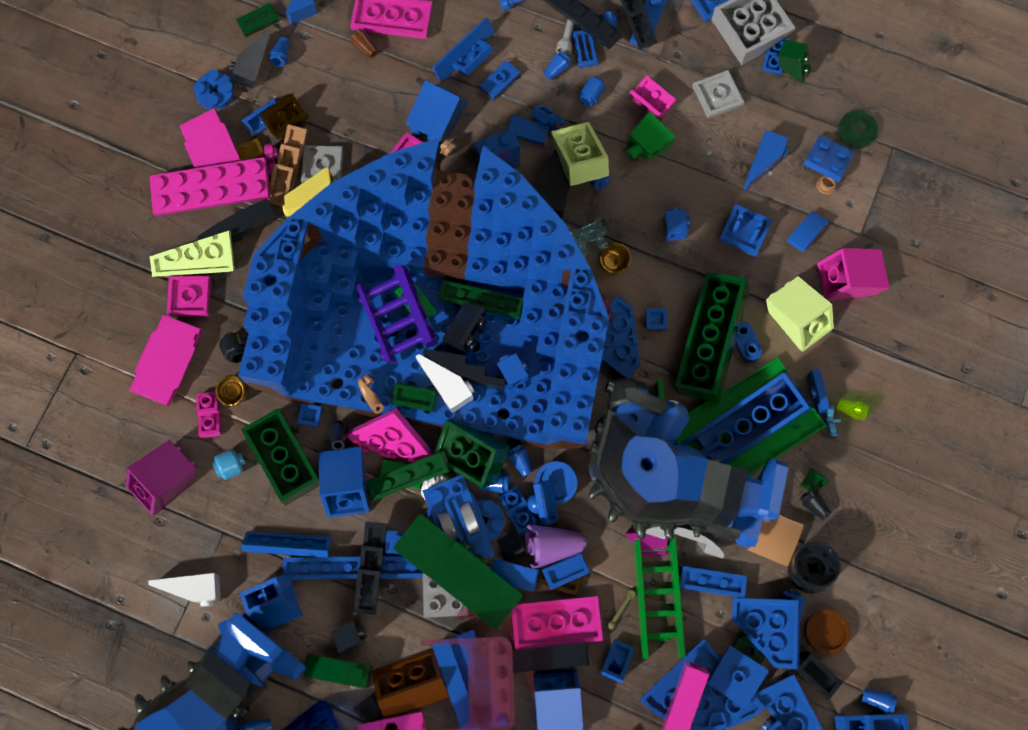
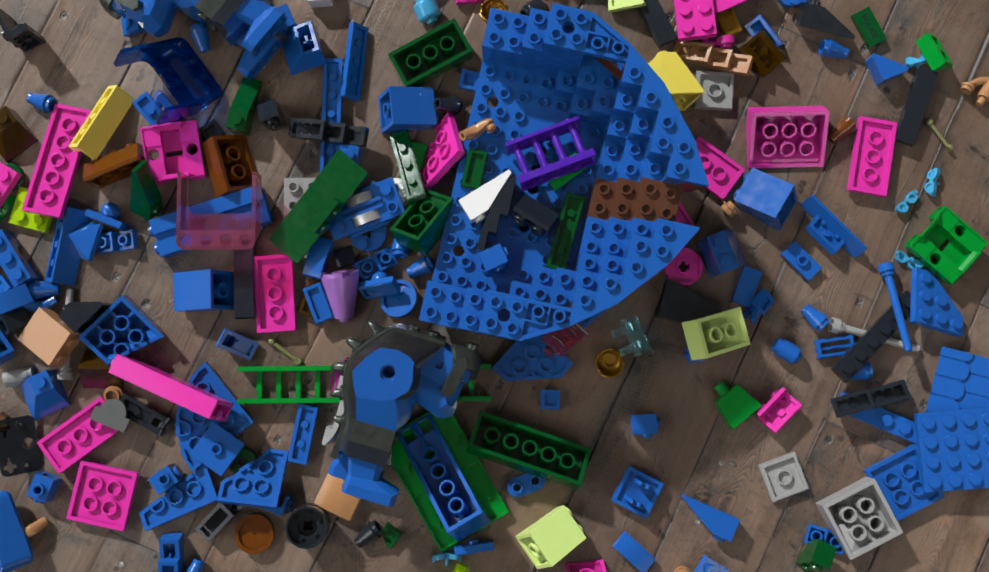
camera: 90 degrees right, 10 degrees up
none -> dark pink slope [746,106,830,169]

